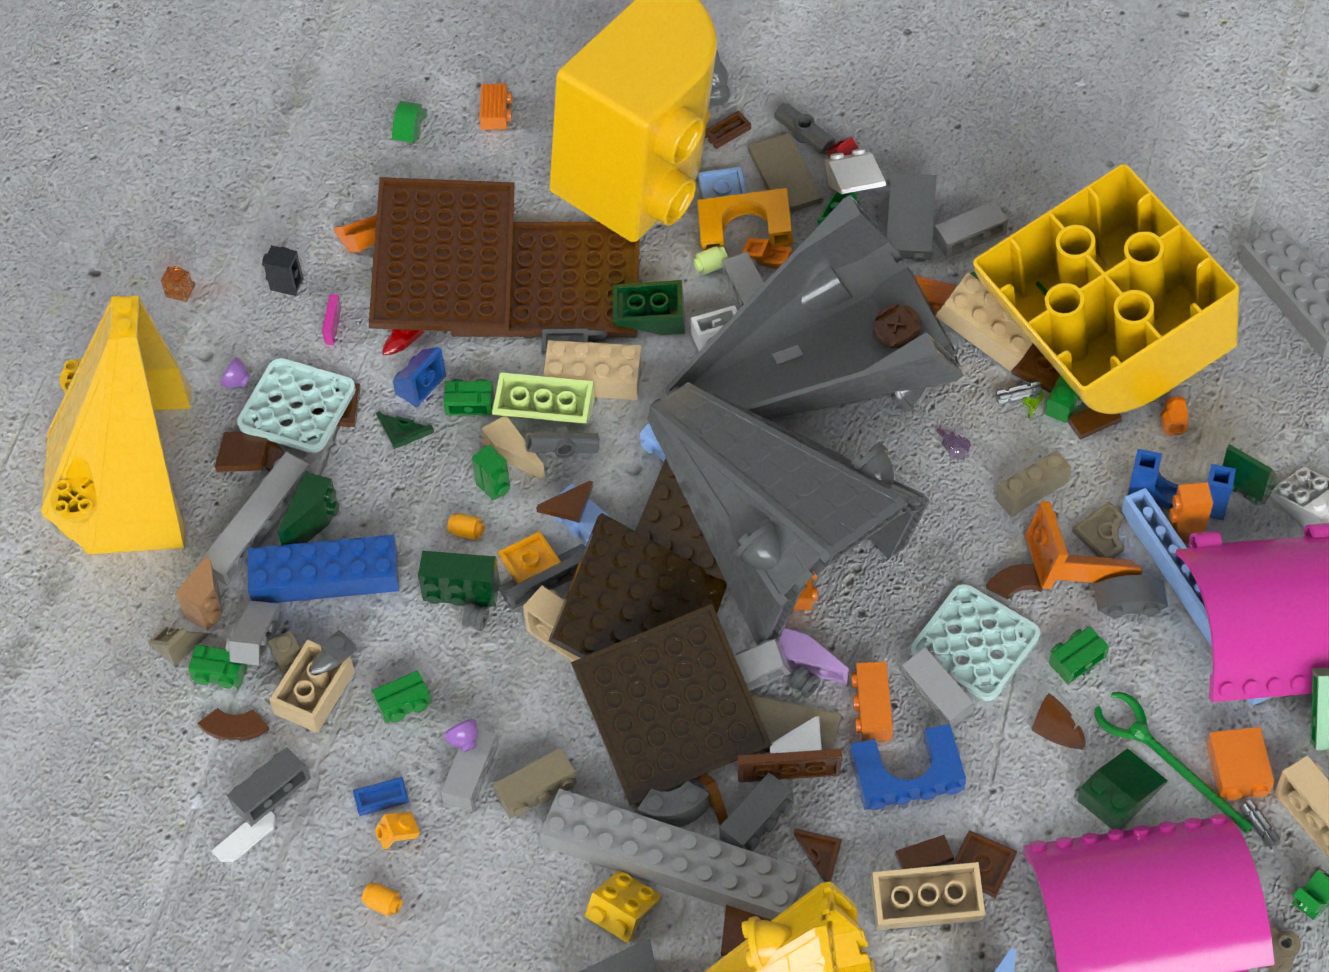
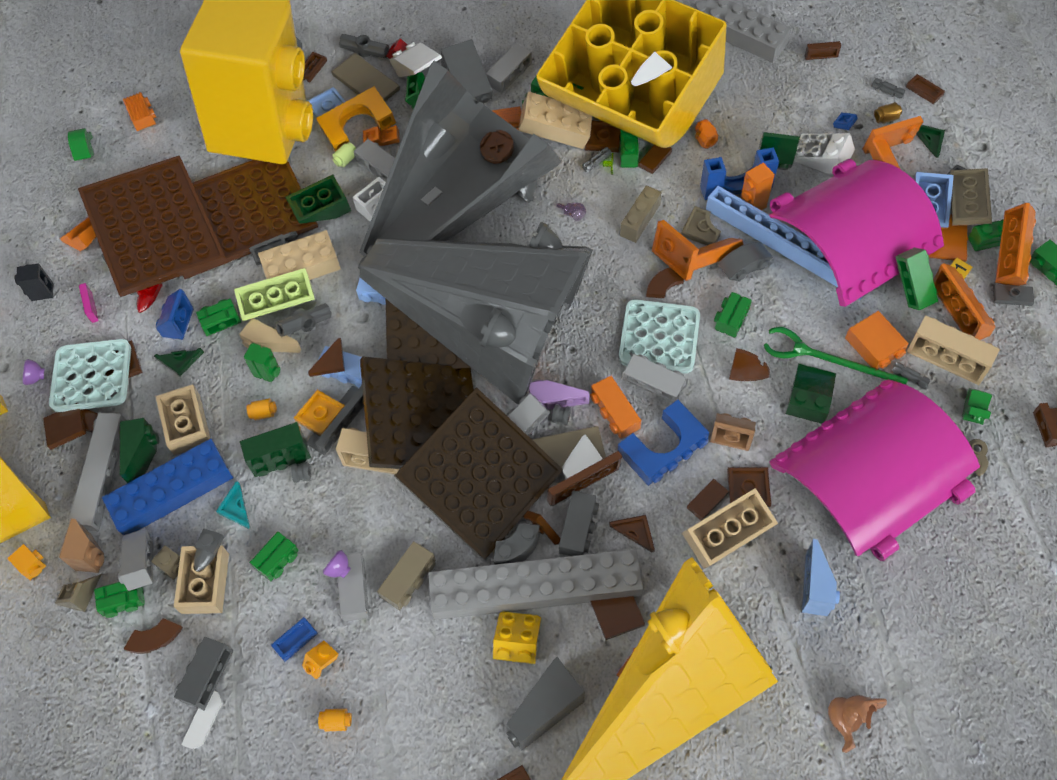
camera: 25 degrees left, 5 degrees up
none -> light orange brick [7,544,46,580]
none -> tan brick [155,384,211,455]
none -> teal tile [216,481,250,529]
none -> white sticker [631,52,672,86]
none -> medium nougat slope [710,413,756,451]

